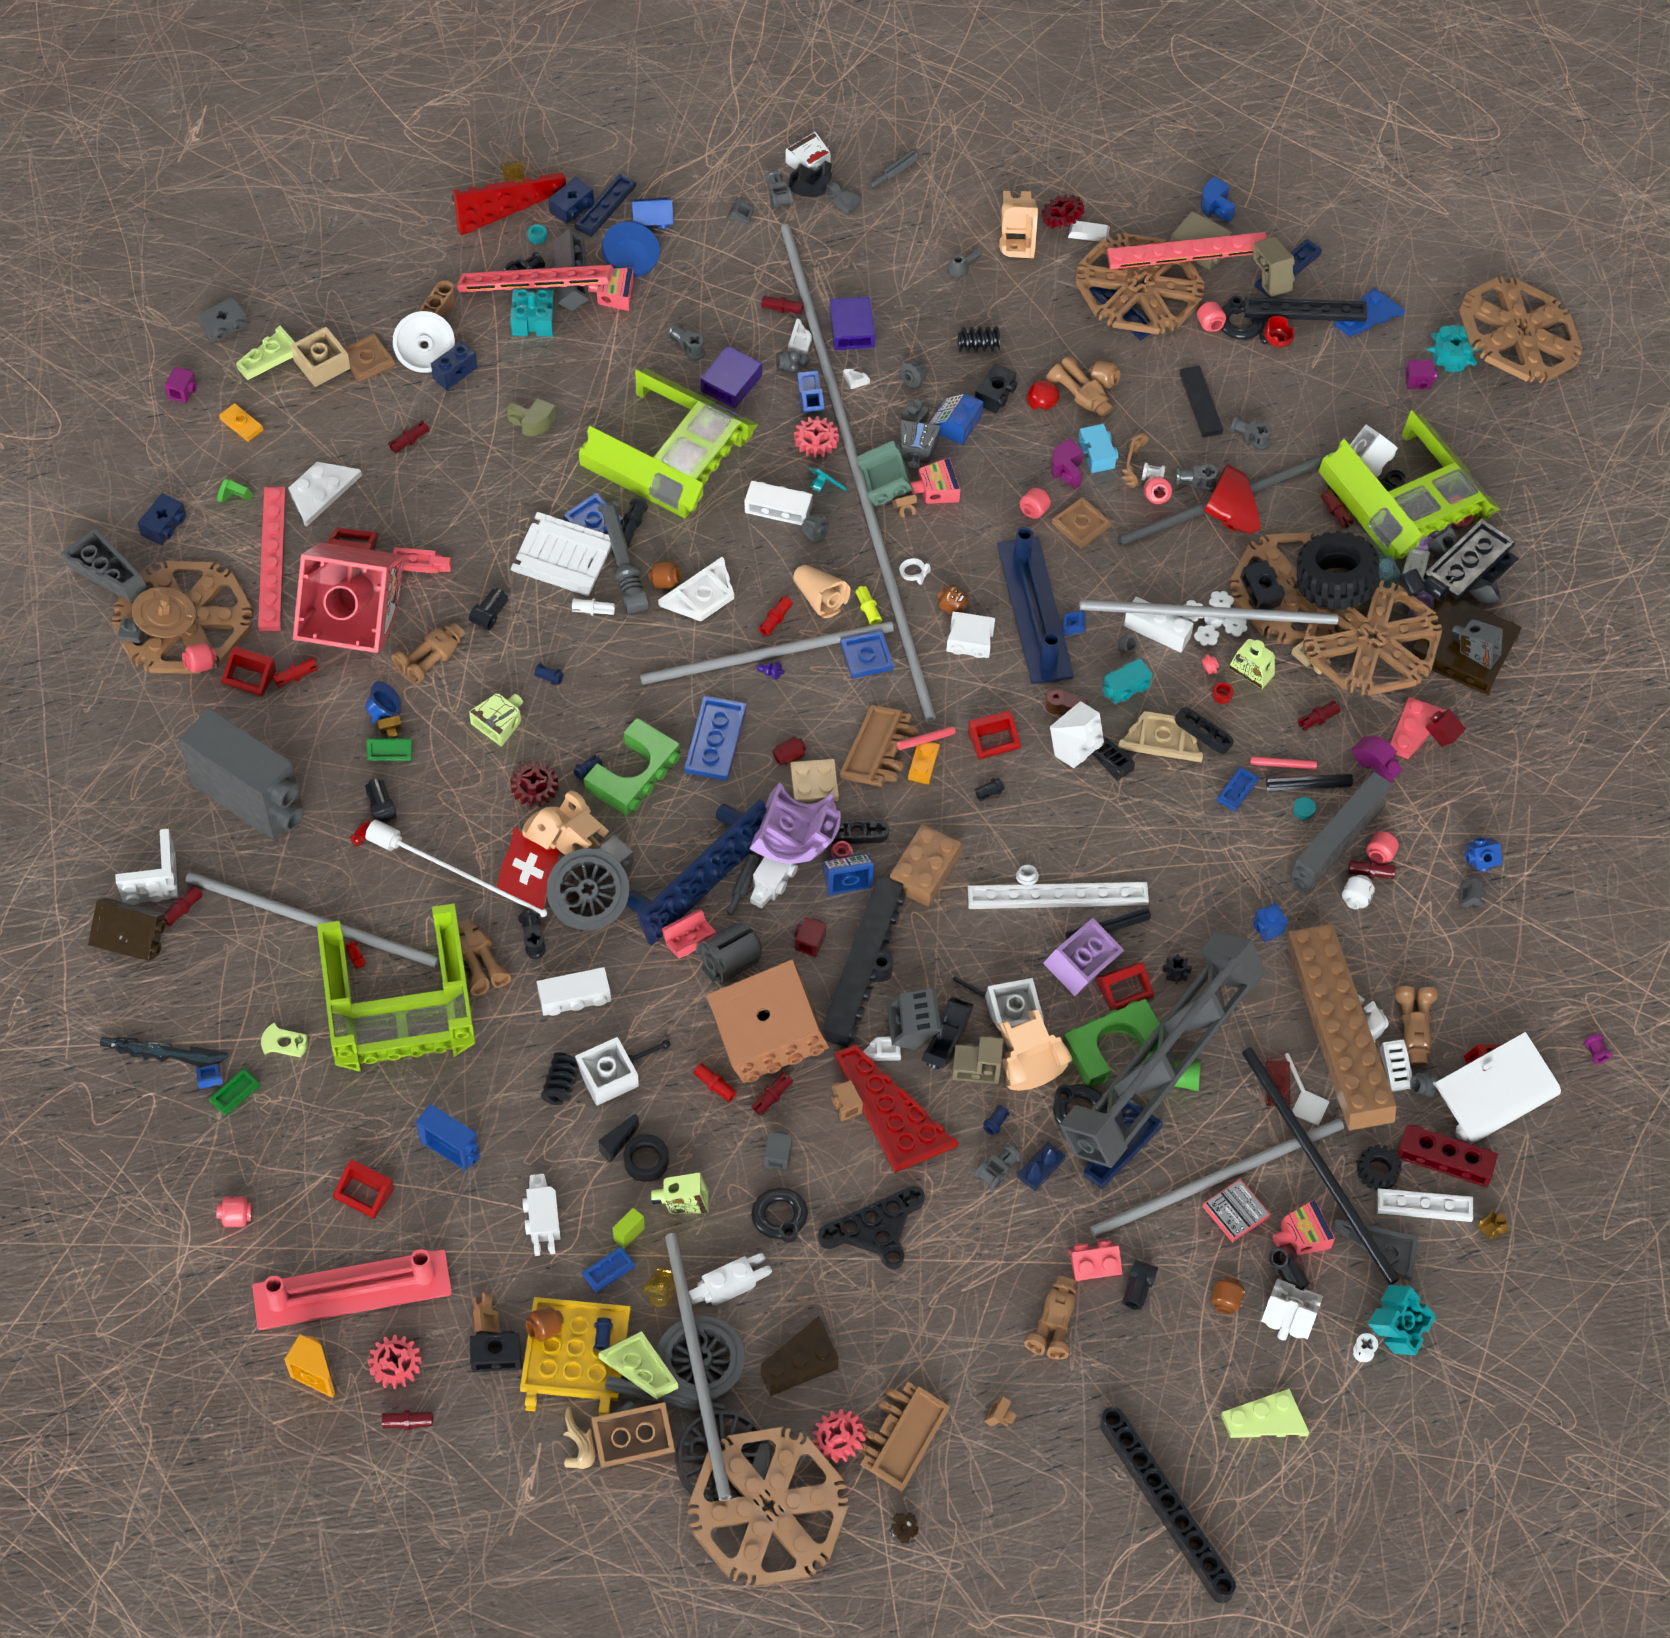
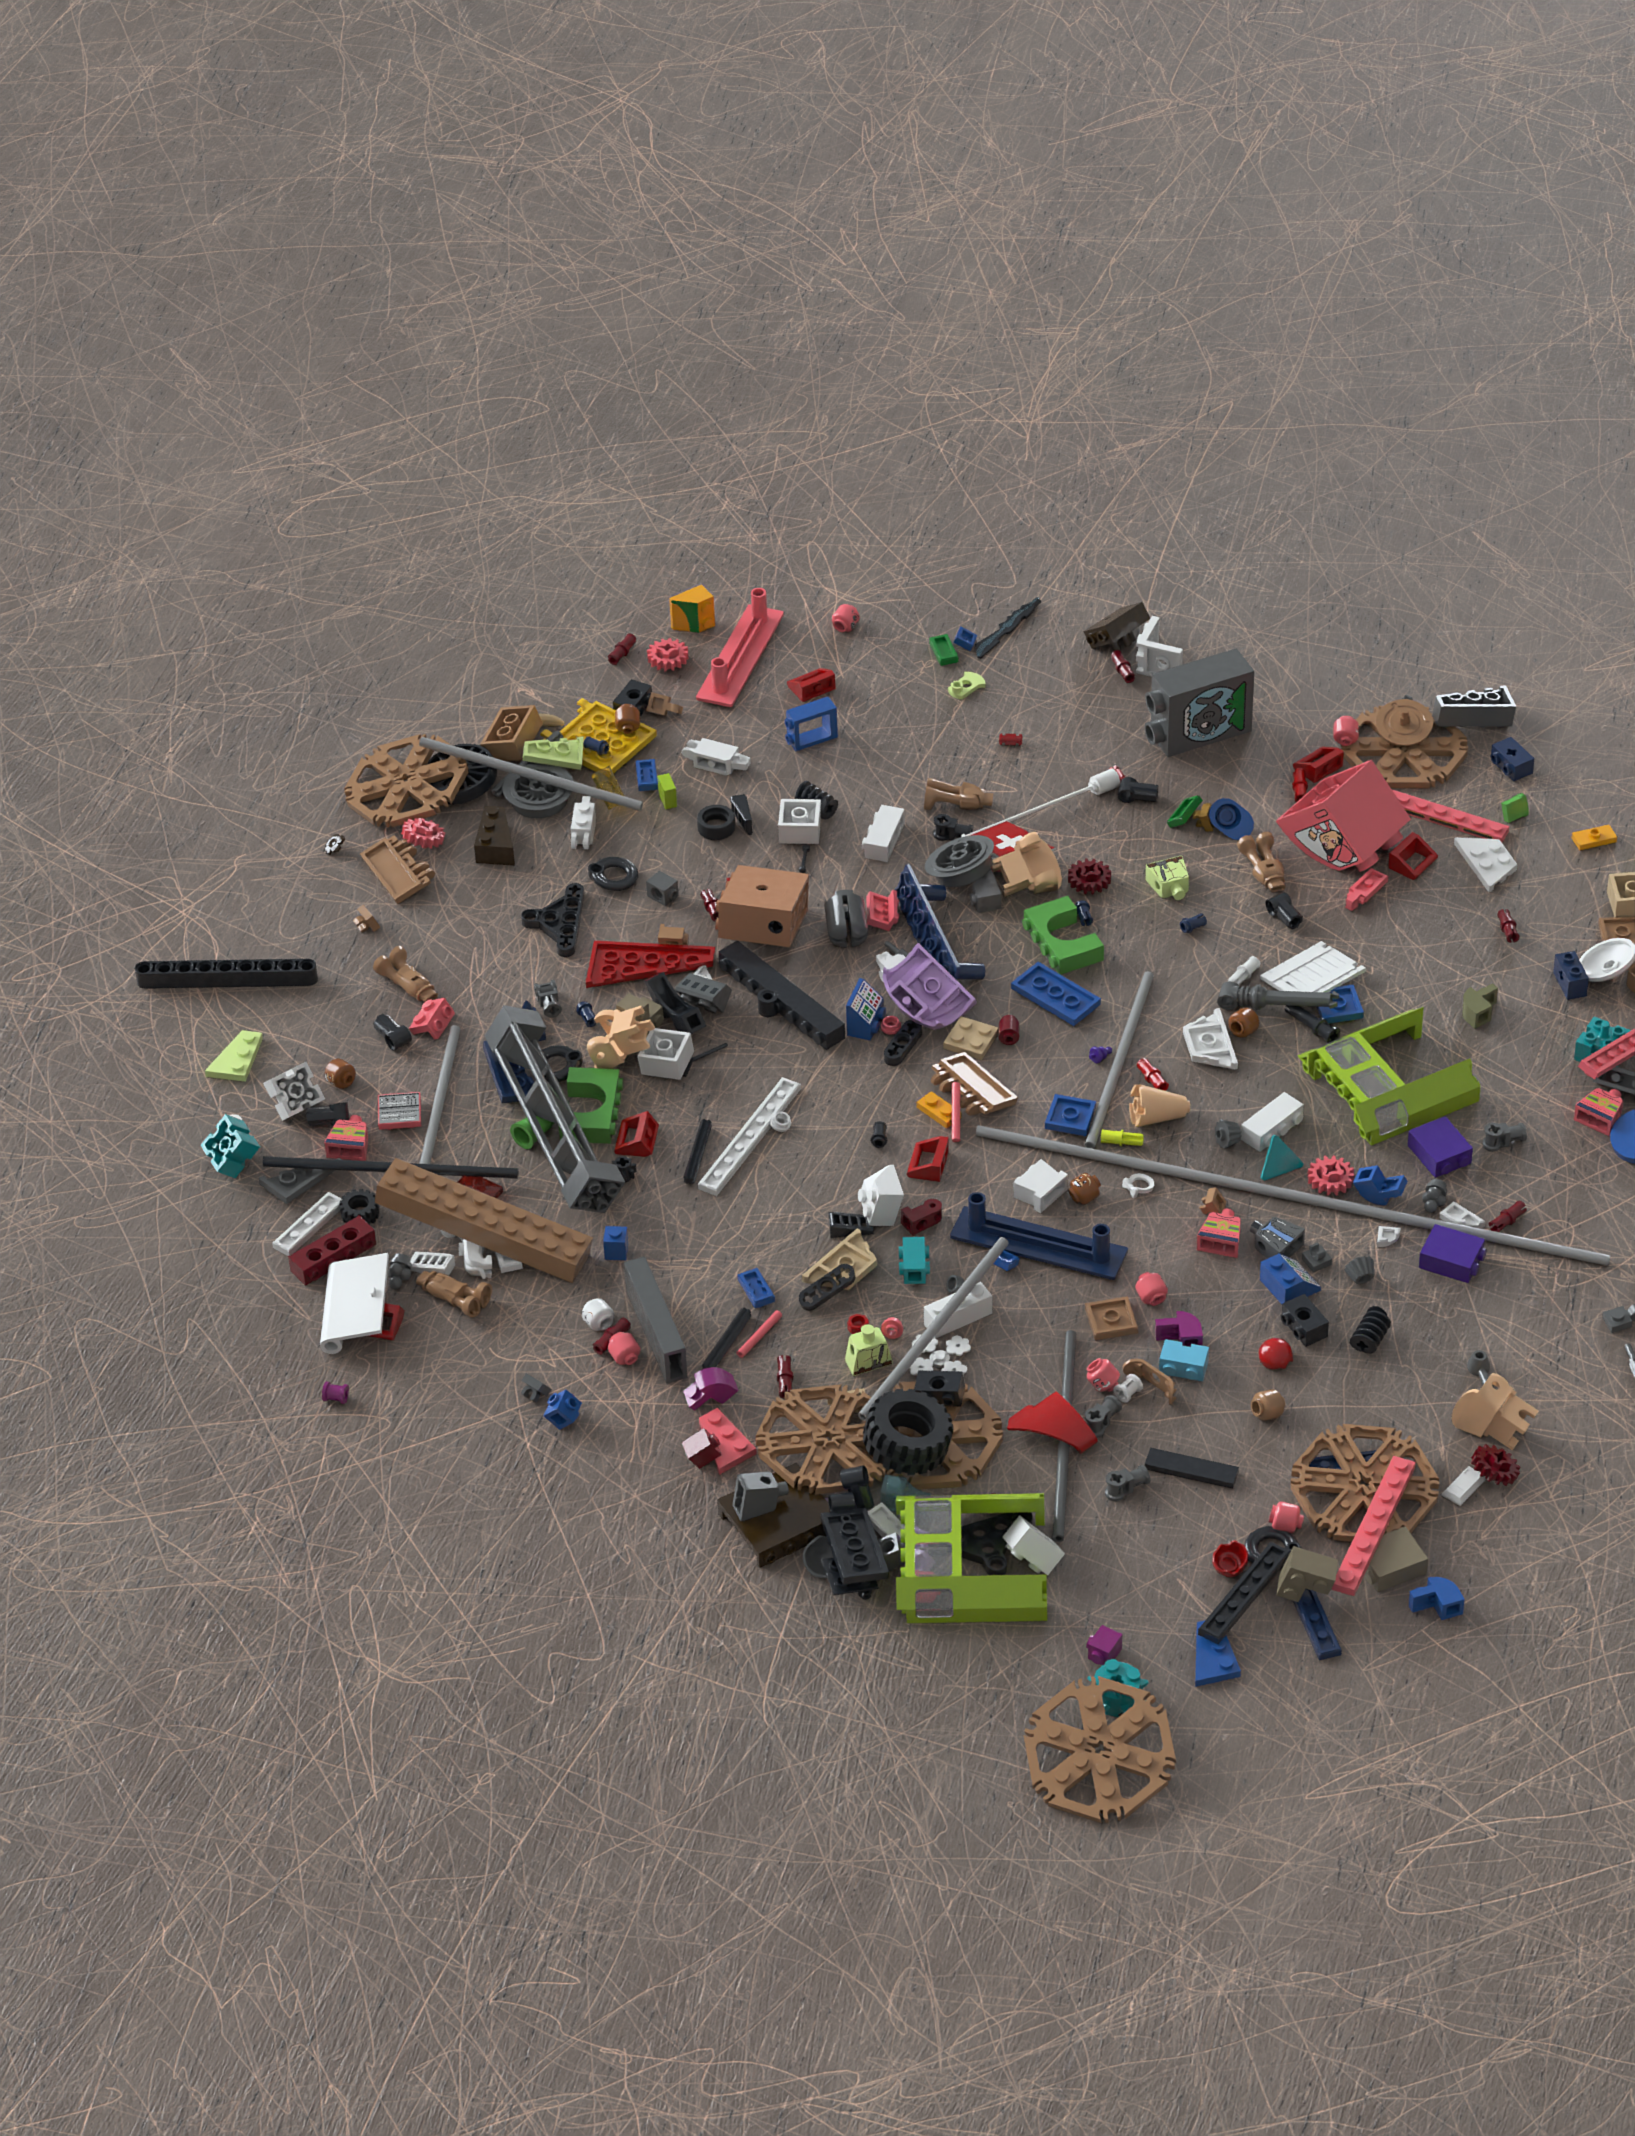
camera: 125 degrees right, 15 degrees down
light grey piece [186,872,440,968] -> none
lime piece [317,903,475,1072] -> none
yellowish green torso [651,1173,709,1214] -> none
dark red brick [794,917,827,957] -> none
sand green panel [856,440,913,507] -> none
medium nougat brick [890,824,962,907] -> none
lavender slope [1043,918,1124,996] -> none
medium nougat piece [1045,356,1114,417] -> none
teal tile [1293,797,1316,820] -> none
pearl gold arm [1478,1210,1509,1240] -> none

